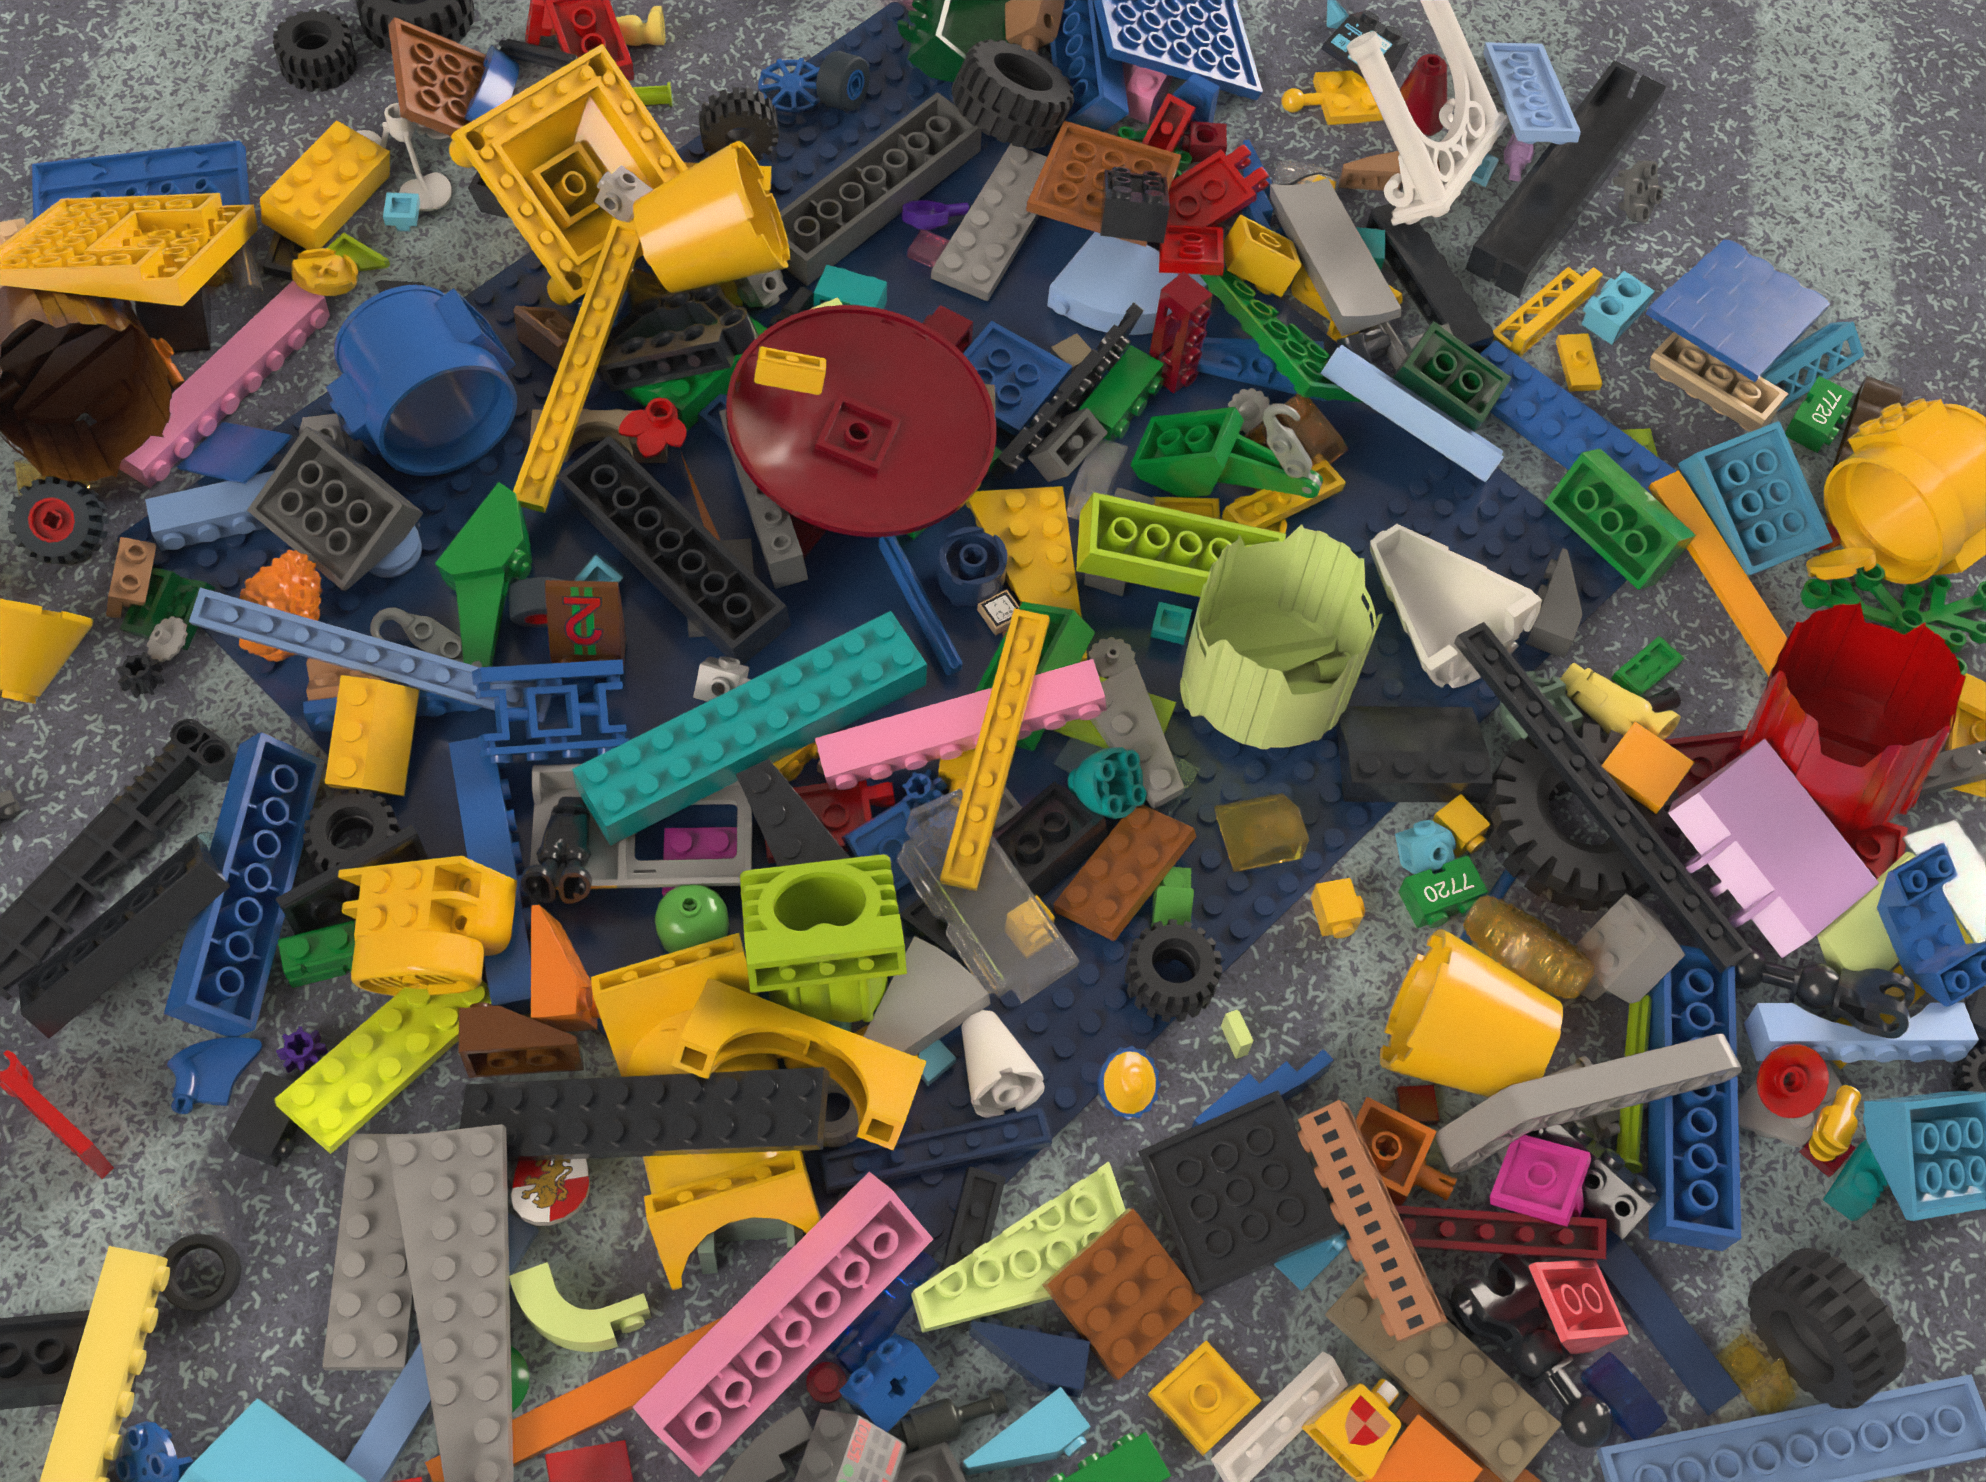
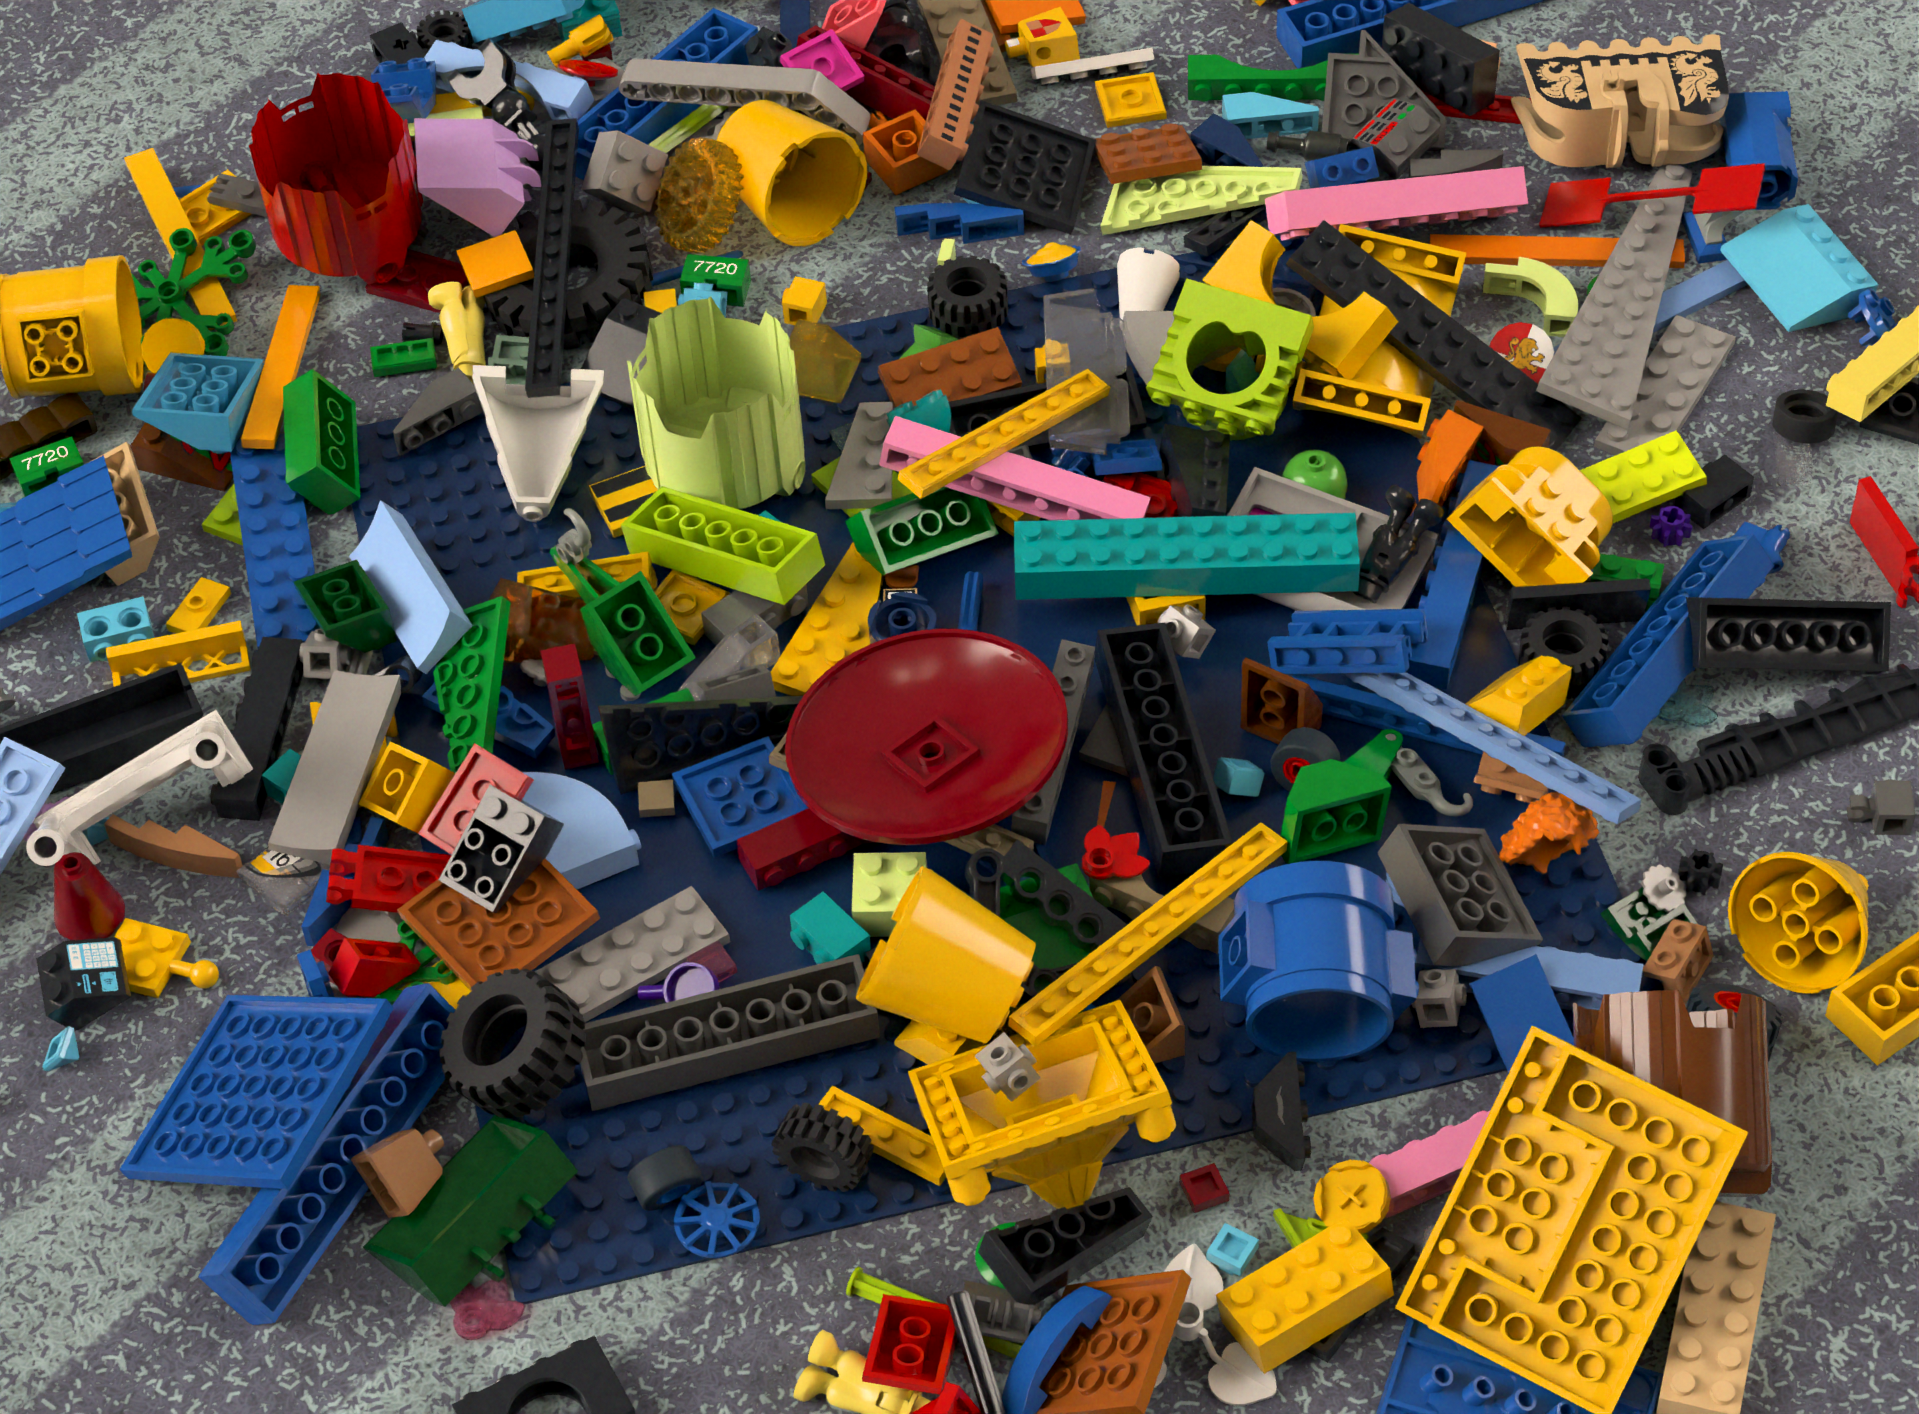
camera: 140 degrees left, 10 degrees down
yellow slope [754,347,826,395] -> none
light grey piece [1088,637,1136,679] -> none
none -> dark red plate [1179,1163,1230,1213]

